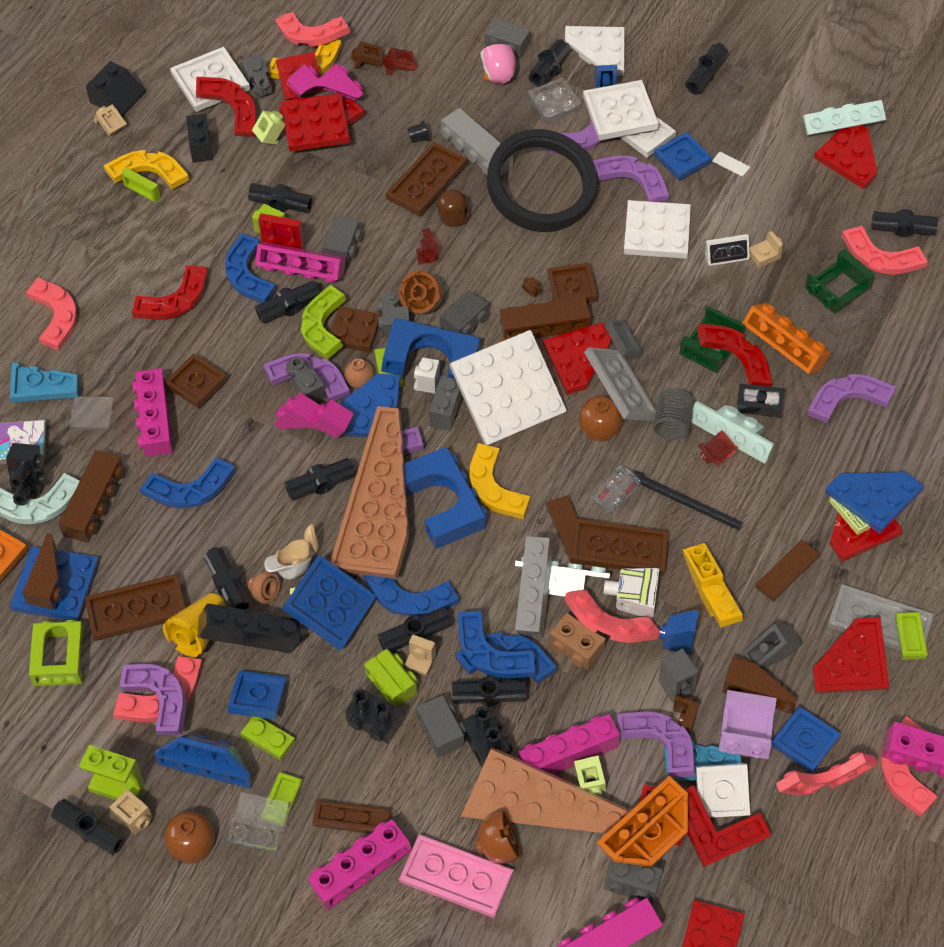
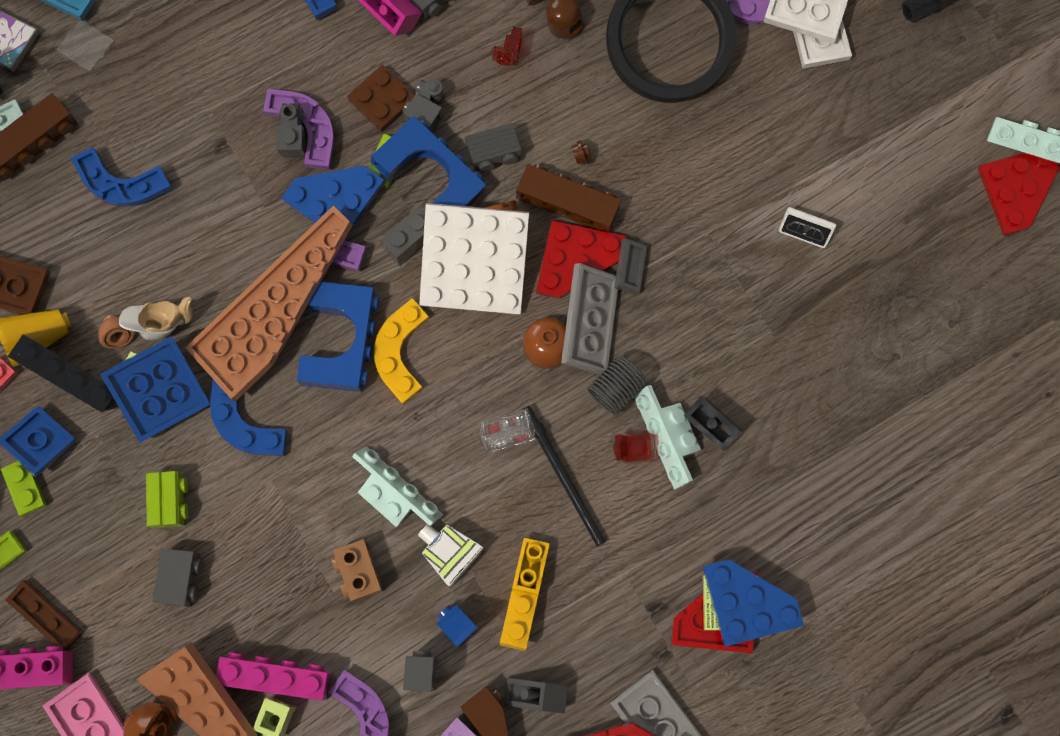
camera: 30 degrees right, 20 degrees up
dark pink brick [132,368,173,457] -> none
reddish brown plate [164,353,228,409] -> none
black piece [204,547,250,610] -> none
black piece [255,281,320,324] -> none
dark pink arch [274,392,354,439] -> none
black piece [284,458,355,501] -> none
lime plate [301,285,346,360] -> none
nougat brick [344,358,375,388] -> none
black brick [345,688,404,744] -> none
black piece [378,607,452,652] -> none
dark orange cylinder [399,271,443,314] -> none
tan bracket [405,635,436,675] -> none
white brick [414,358,440,393] -> none
black piece [452,676,526,707] -> none
blue plate [455,633,557,684] -> none
blue plate [457,611,535,678] -> none
black brick [462,706,513,768] -> none
light grey brick [515,536,554,637] -> none
reddish brown tile [546,495,577,562] -> none
reddish brown plate [547,263,598,303] -> none
coral plate [564,590,660,643] -> none
reddish brown plate [570,518,668,576] -> none
medium lavender plate [592,156,669,202] -> none
white plate [624,200,691,259] -> none
blue plate [654,132,712,180] -> none
reddish brown bracket [673,696,699,736] -> none
dark green panel [679,306,745,374] -> none
red plate [697,324,773,387] -> none
white sticker [712,152,750,176] -> none
orange brick [742,303,831,374] -> none
tan bracket [749,231,783,268] -> none
reddish brown tile [755,540,820,602] -> none
dark green panel [805,249,875,314] -> none
medium lavender plate [807,374,896,424] -> none
coral plate [842,226,928,275] -> none
black piece [871,209,938,237] -> none

